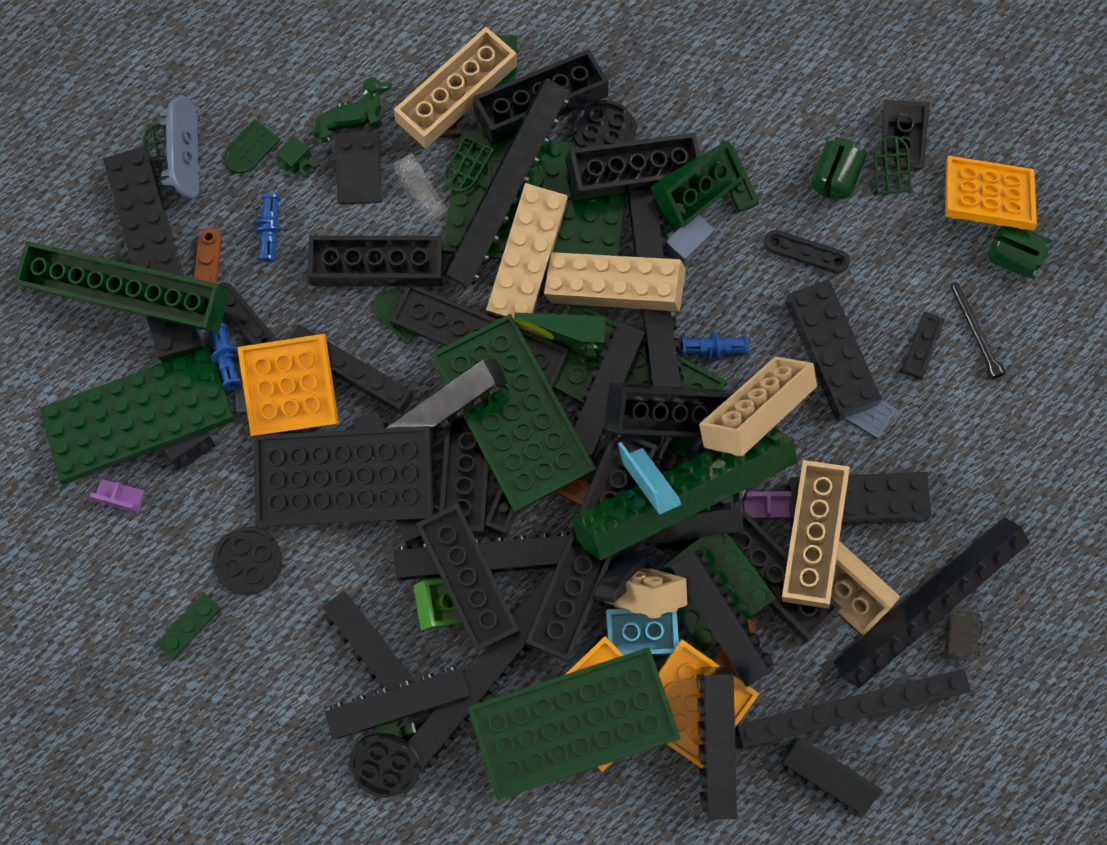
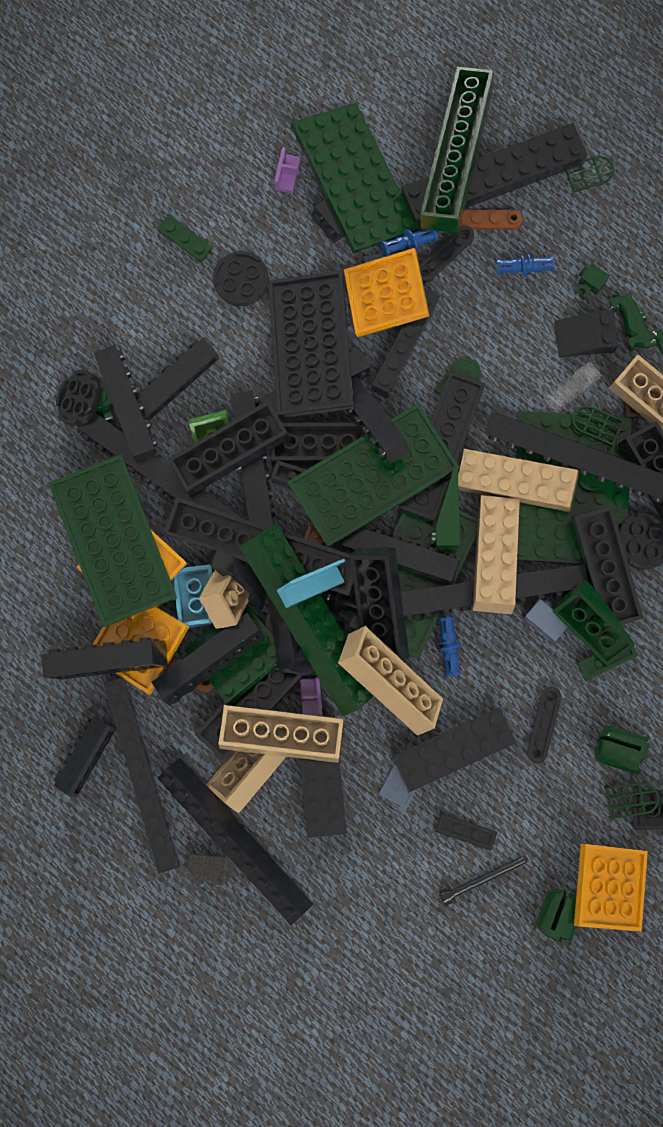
camera: 85 degrees right, 5 degrees up
sand blue piece [160,96,199,199] -> none
dark green window [224,118,280,174] -> none
black brick [307,235,443,286] -> none

